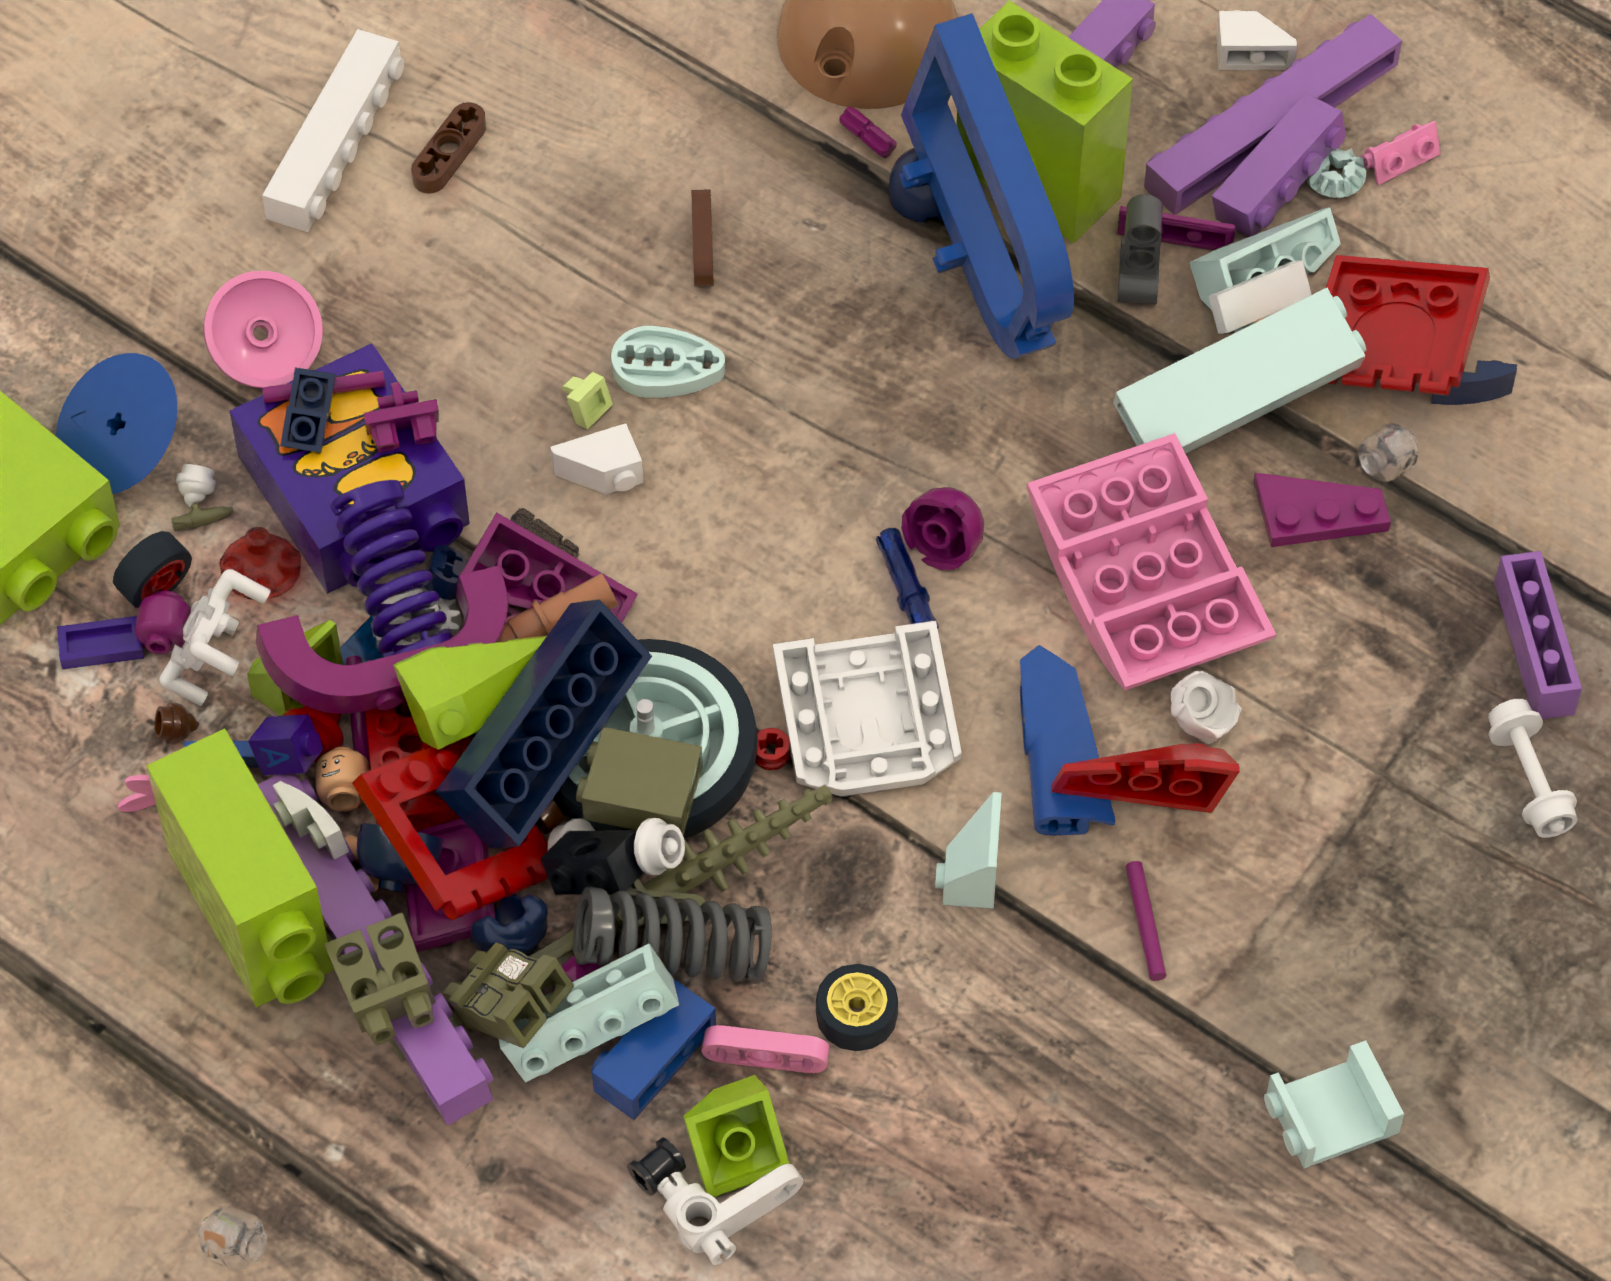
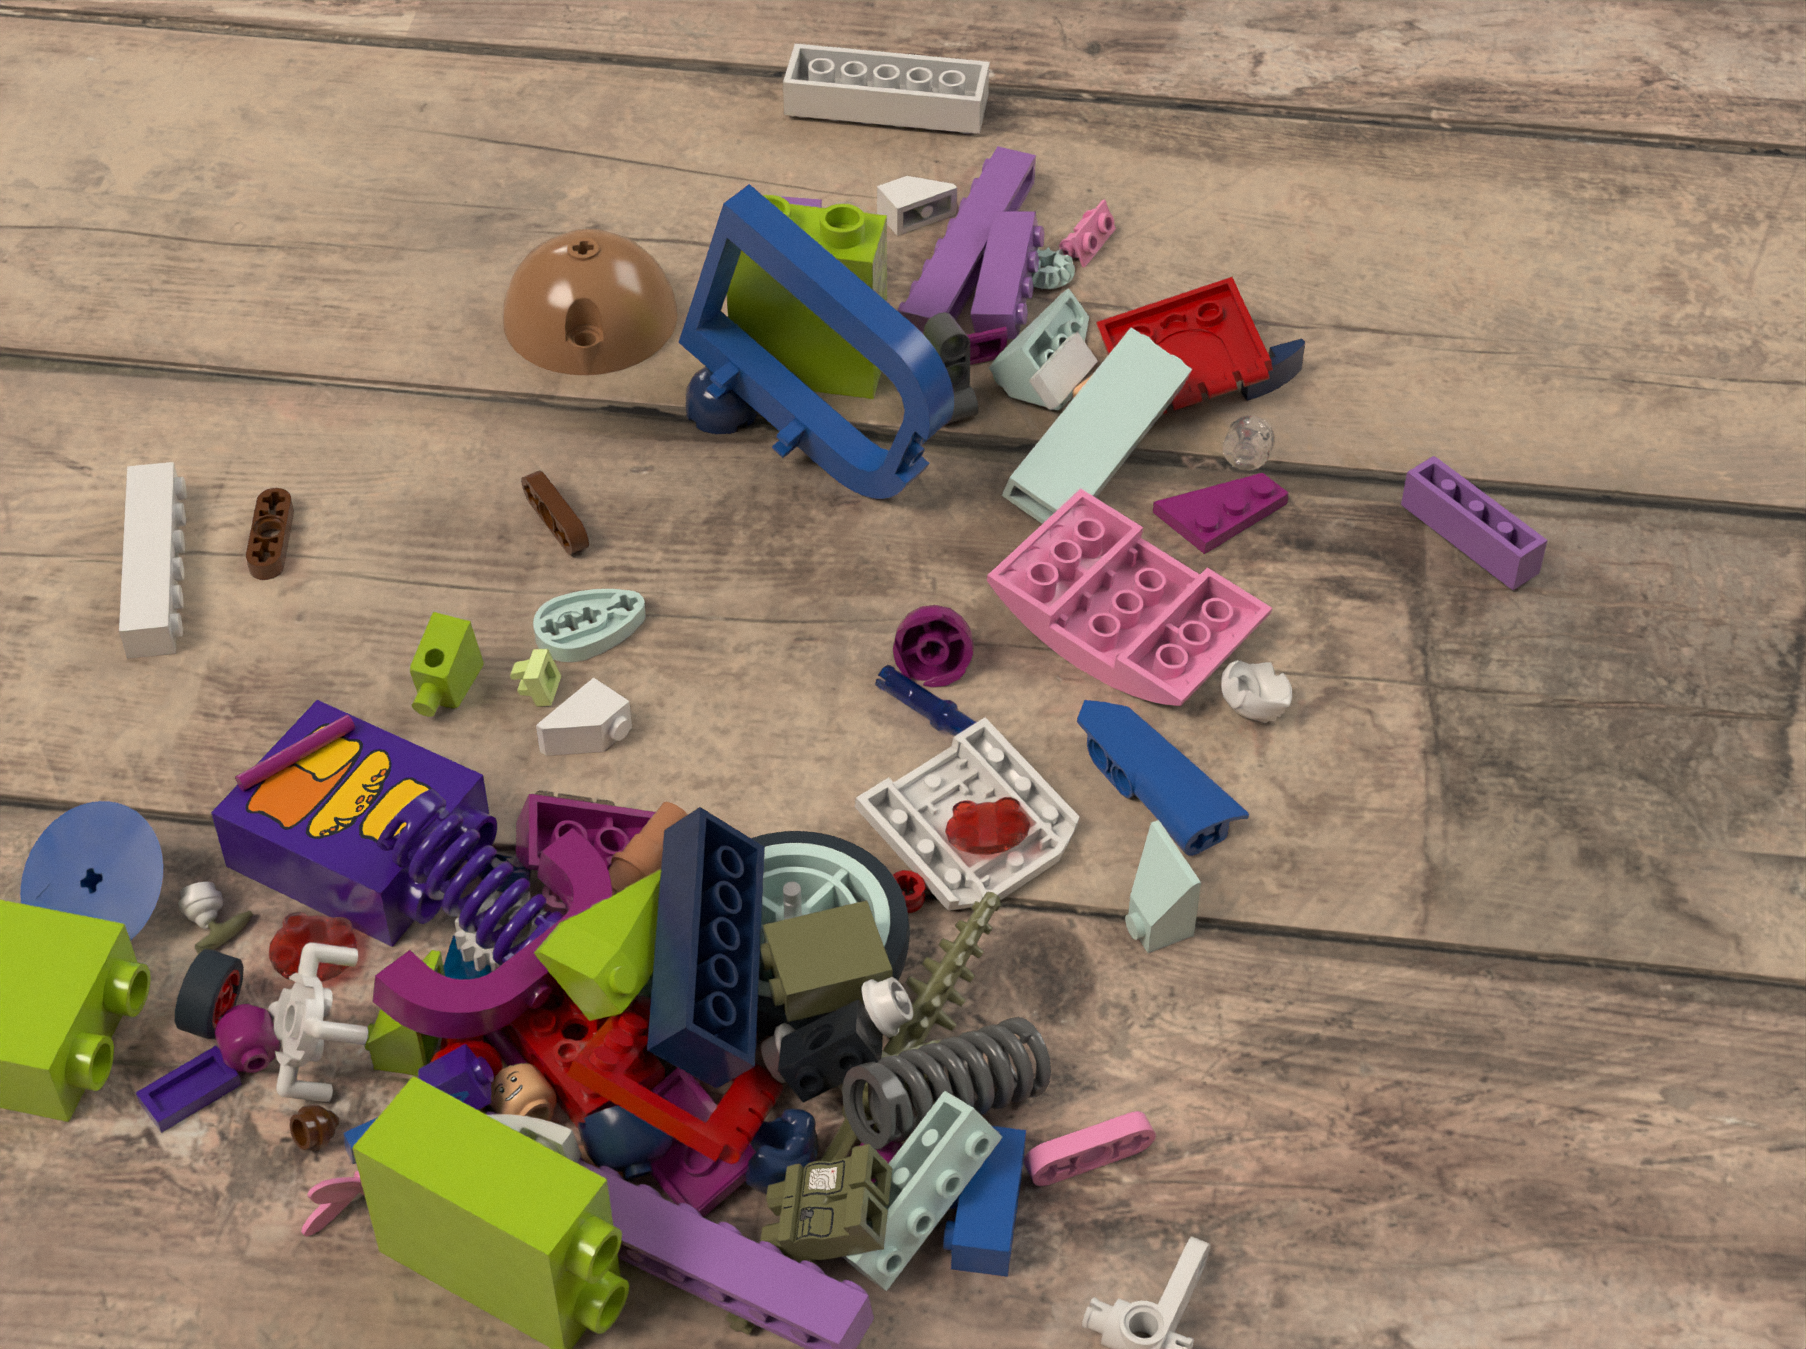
camera: 30 degrees left, 10 degrees down
bright pink dish [203,271,323,389] -> none
dark blue slope [280,367,336,453] -> none
olive hips [324,912,436,1045] -> none
magenta hips [364,382,439,453] -> none
black bush [627,1137,686,1196] -> none
lime slope [683,1075,789,1197] -> none
wheel [816,964,898,1051] -> none
magenta piece [839,106,897,158] -> none
red wedge [1051,743,1240,813] -> none
magenta bar [1126,861,1167,981] -> none
light aqua panel [1264,1040,1404,1168] -> none
white piece [1488,699,1578,838] -> none
none -> lime torso [410,612,484,717]
none -> clear red dish [945,797,1030,855]

